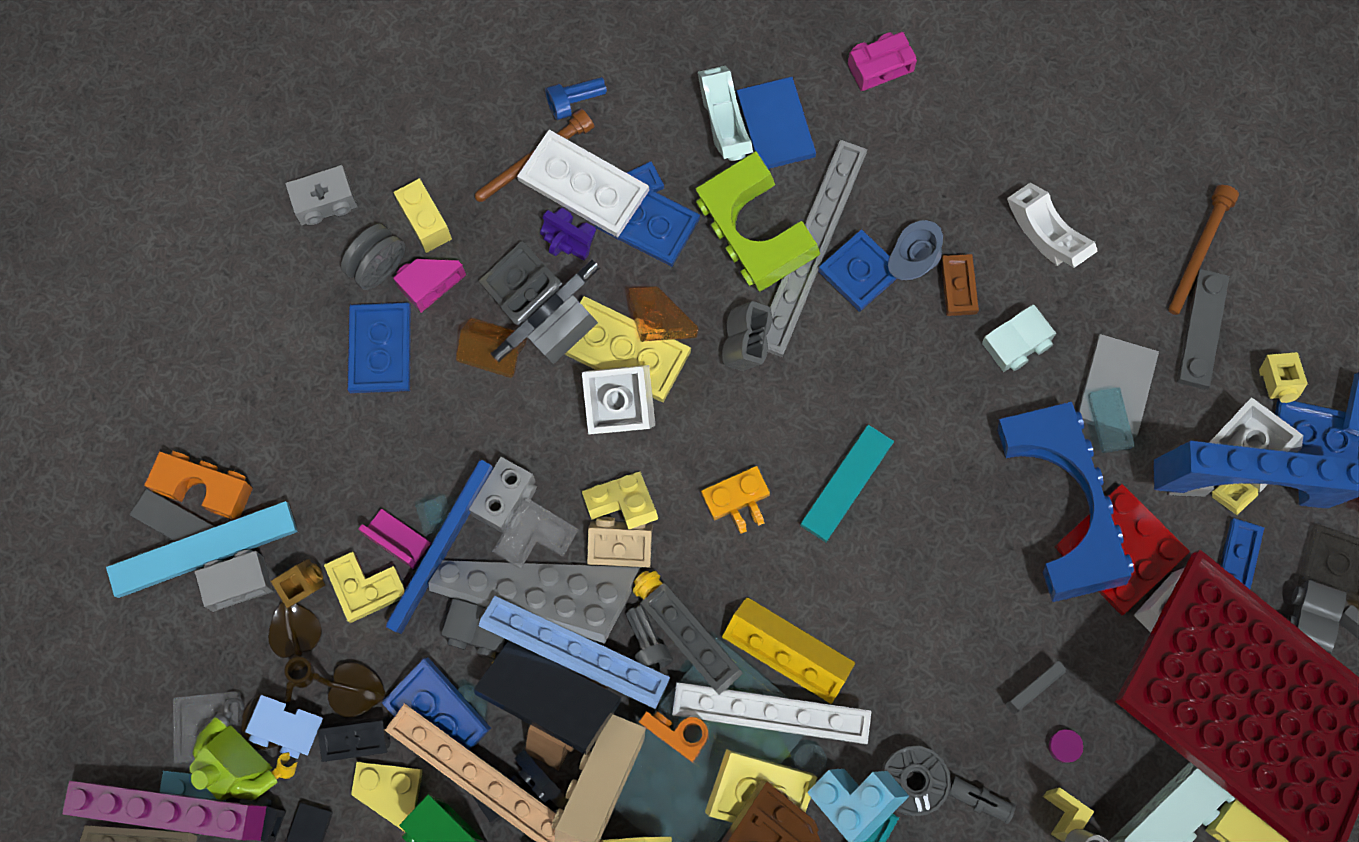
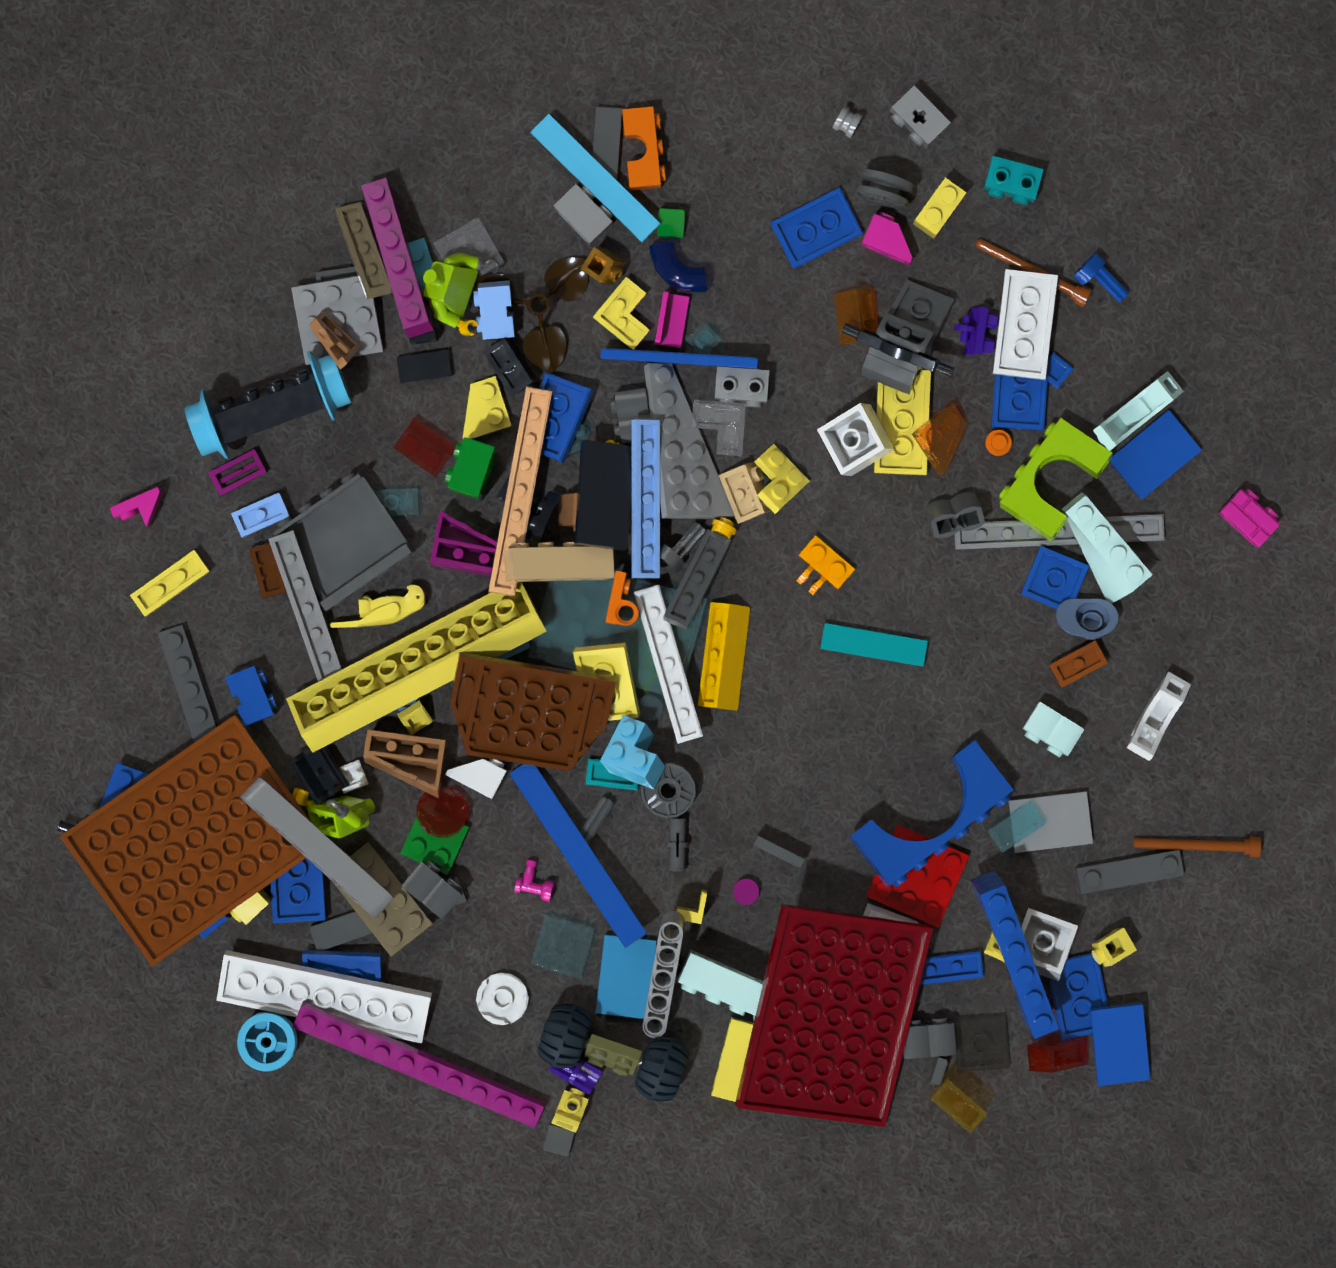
camera: 60 degrees right, 15 degrees up
none -> clear blue cylinder [649,242,707,293]
none -> green slope [657,208,685,238]
none -> light grey wheel [832,106,863,138]
none -> teal brick [983,156,1044,205]
none -> orange plate [985,430,1012,456]
none -> light aqua wedge [1062,492,1152,604]

